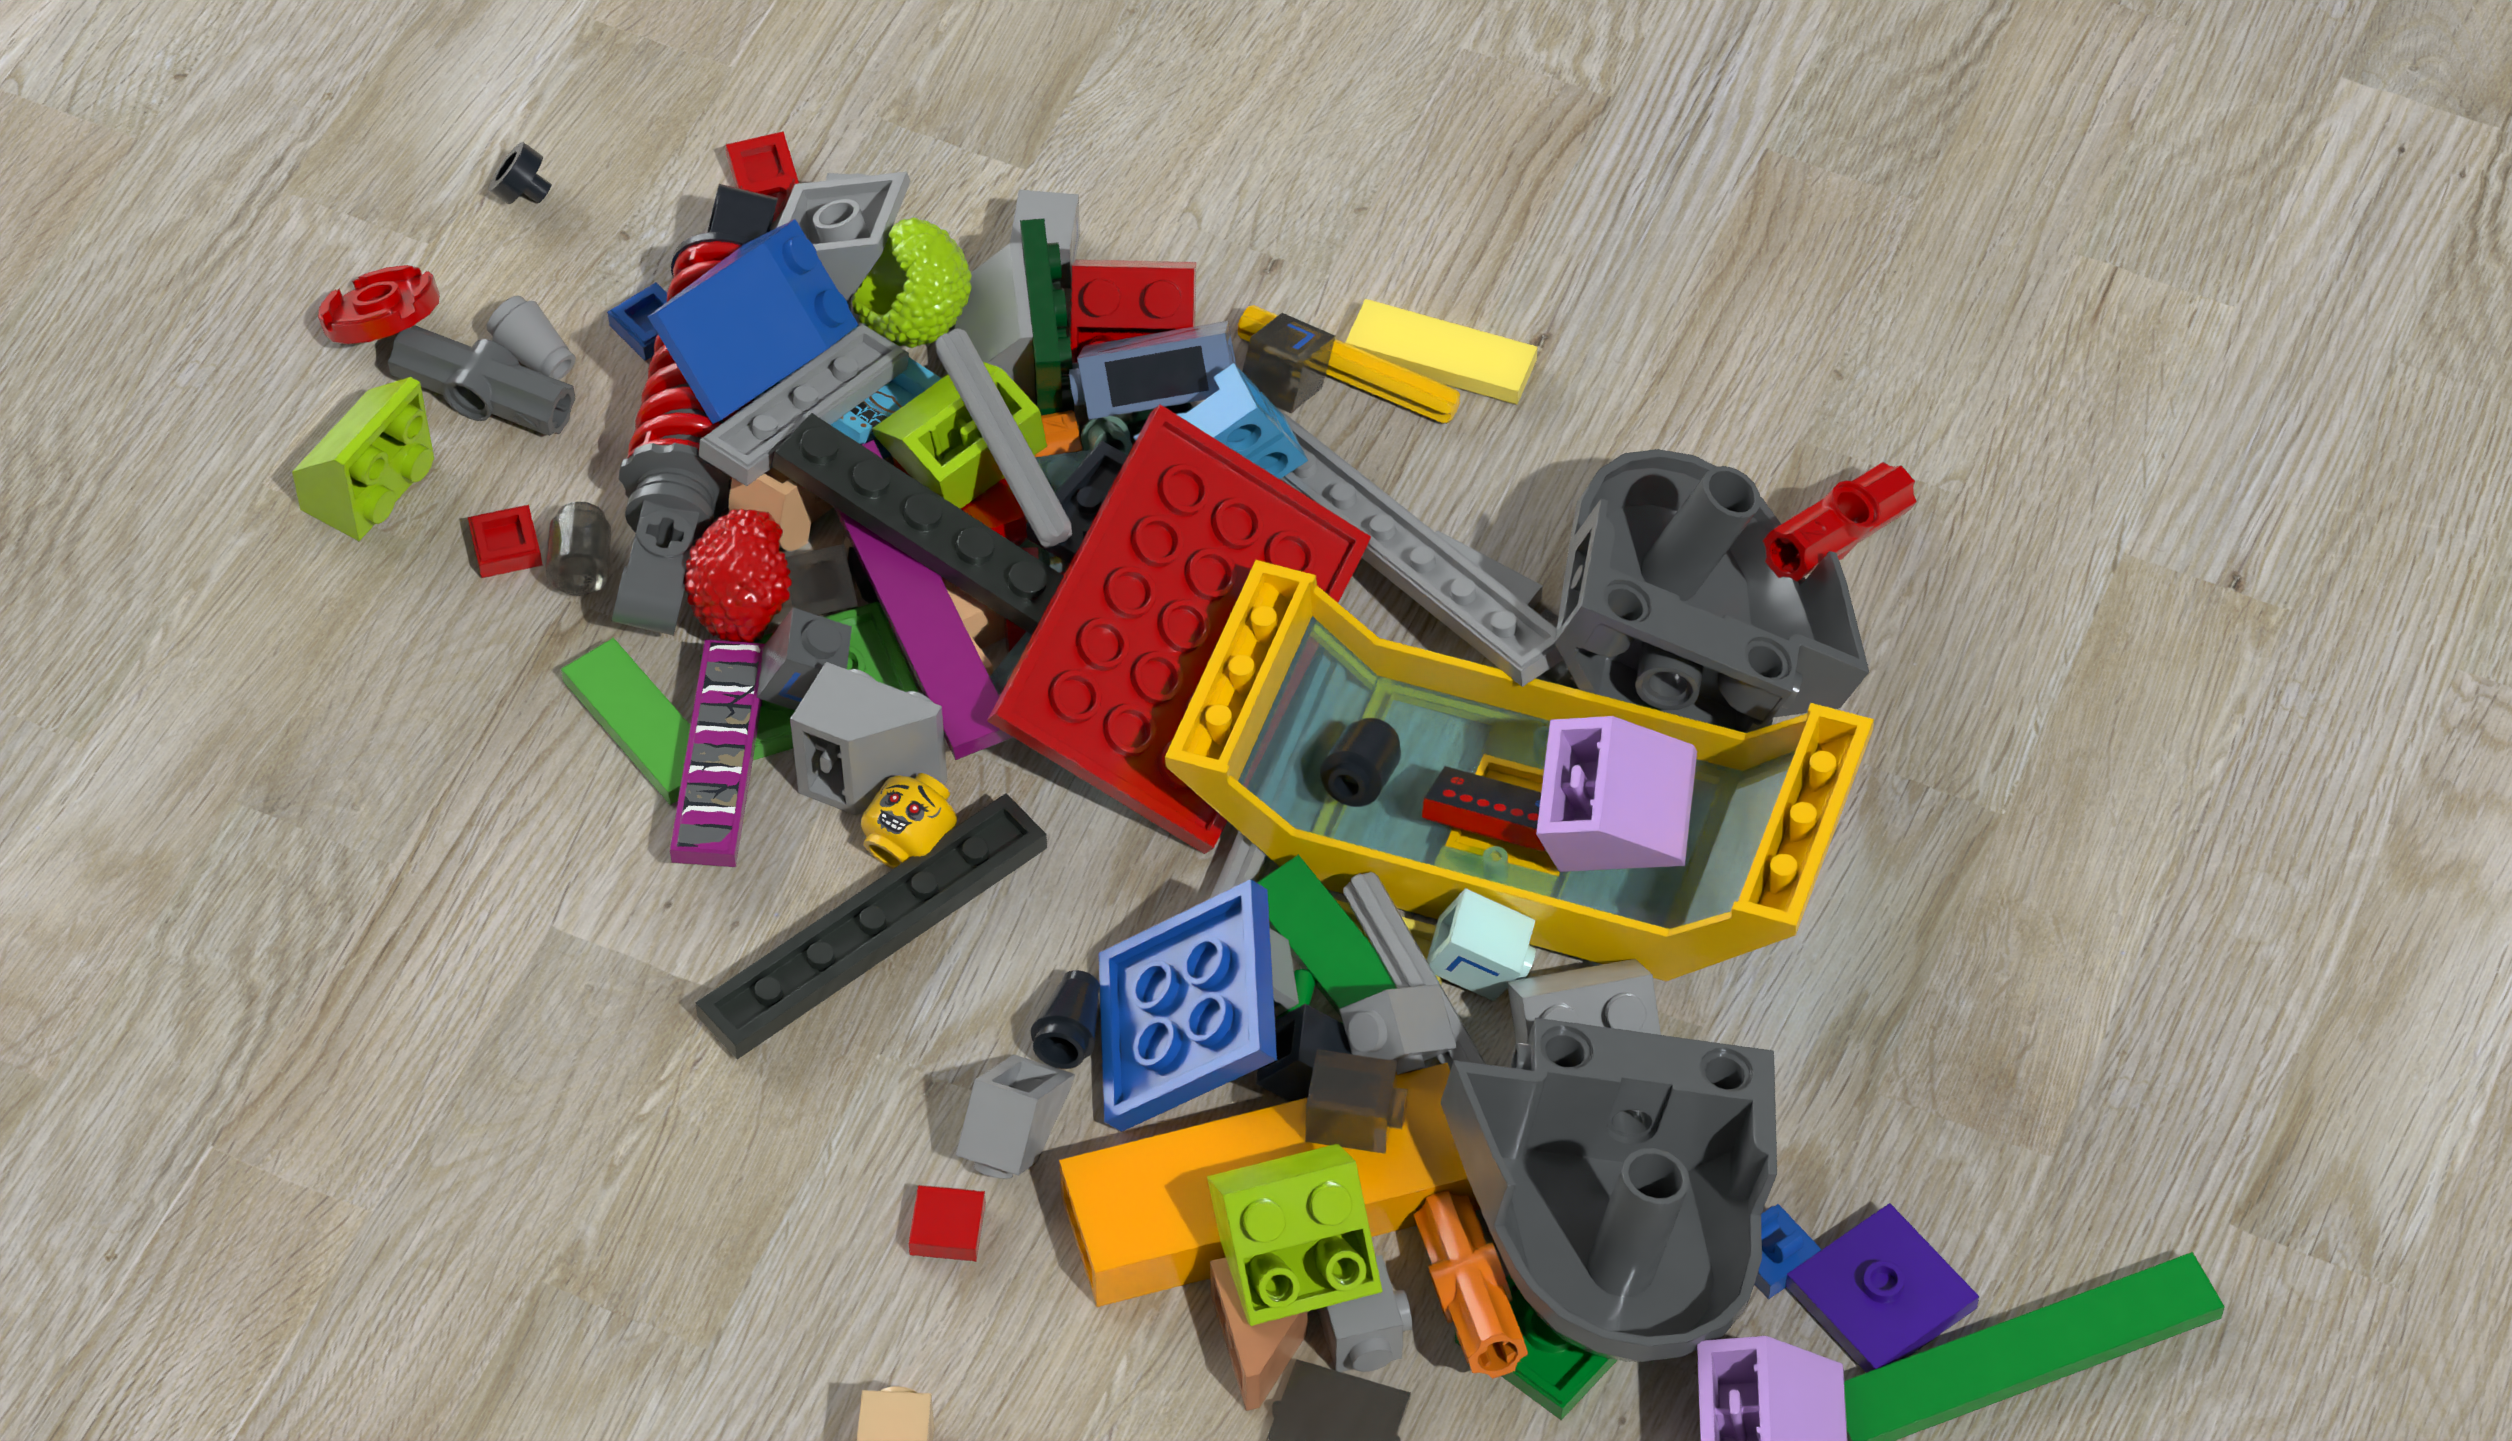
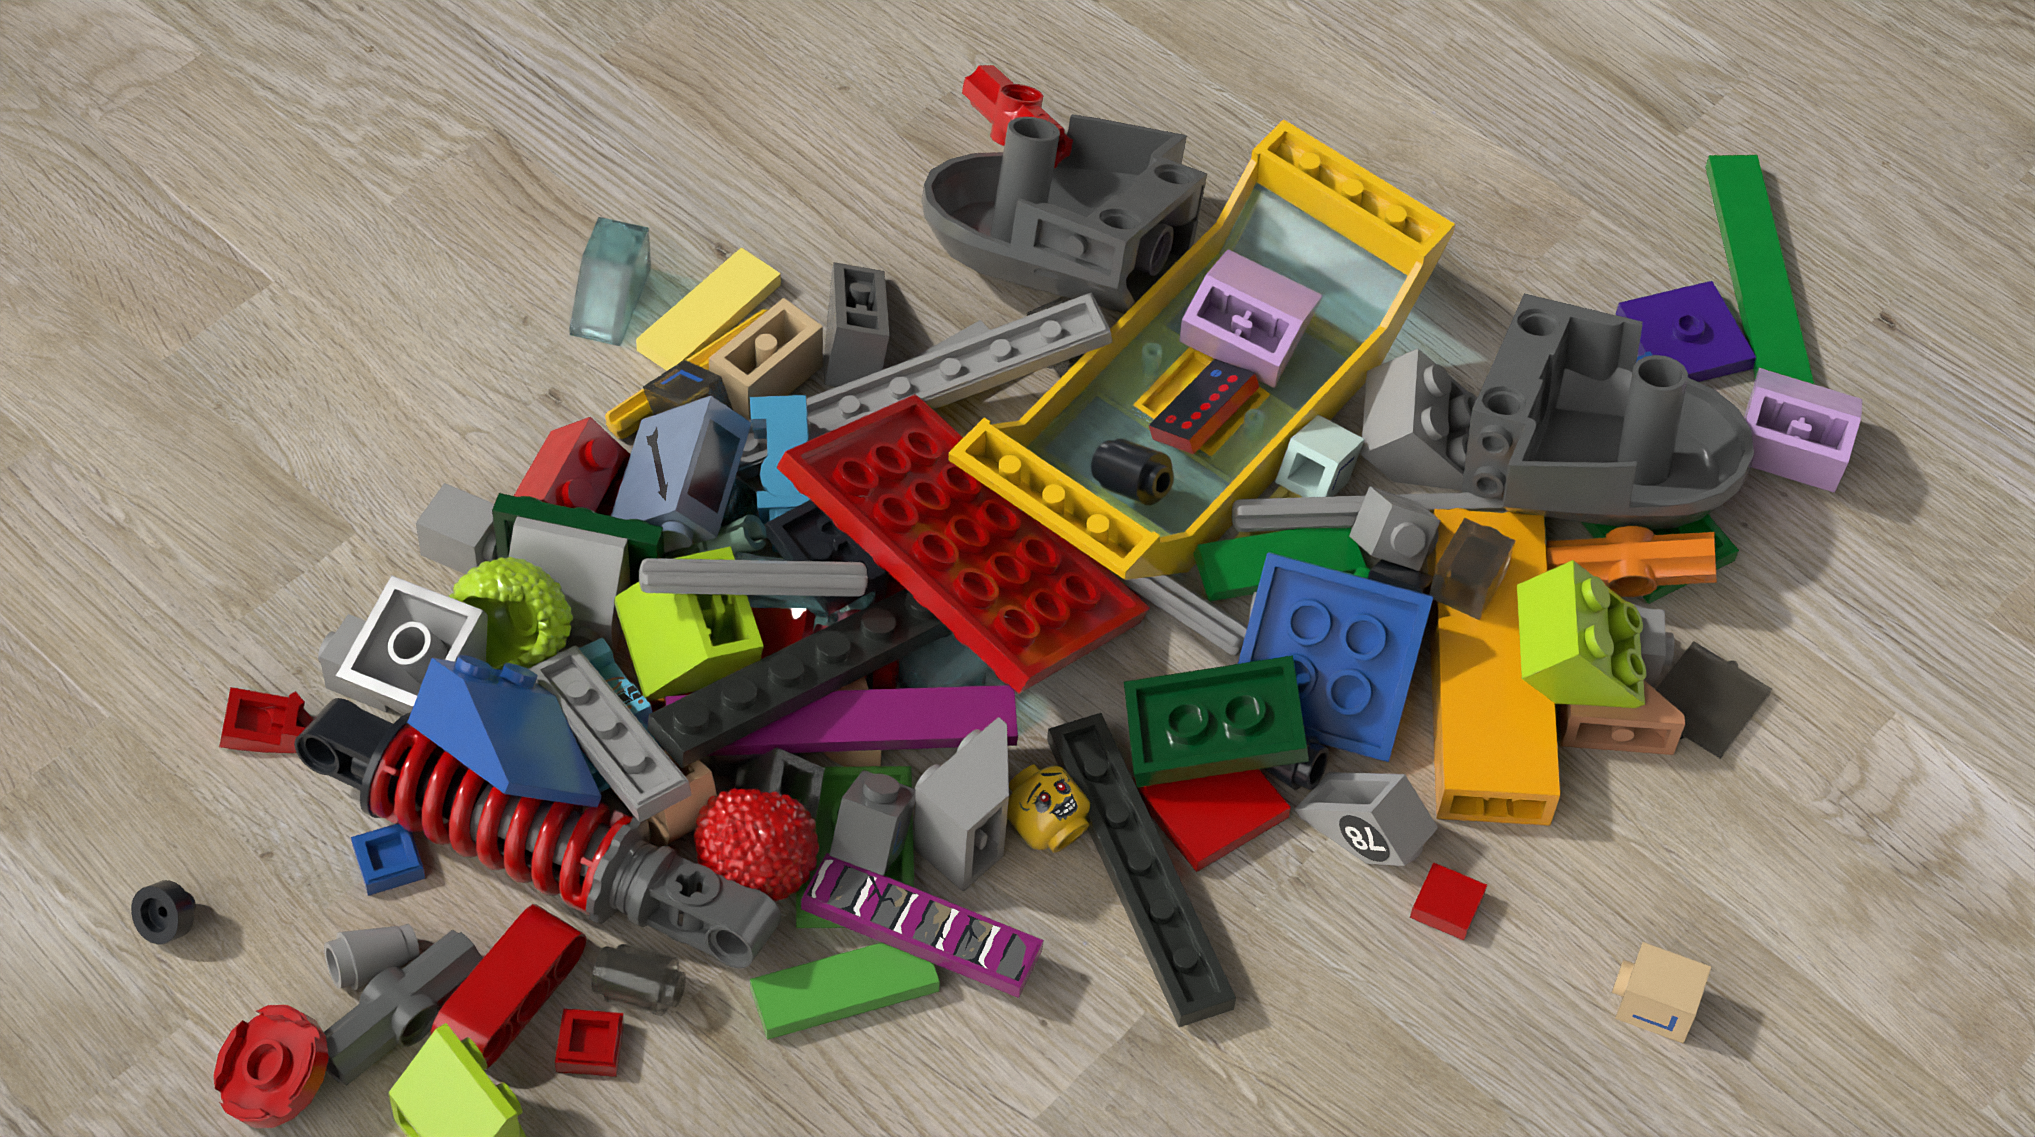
camera: 75 degrees left, 0 degrees up
none -> red beam [431,904,587,1070]
none -> clear light blue slope [569,217,651,346]
none -> tan brick [709,298,823,420]
none -> dark grey slope [823,262,890,388]
none -> dark green plate [1124,655,1309,787]
none -> red tile [1132,769,1291,872]

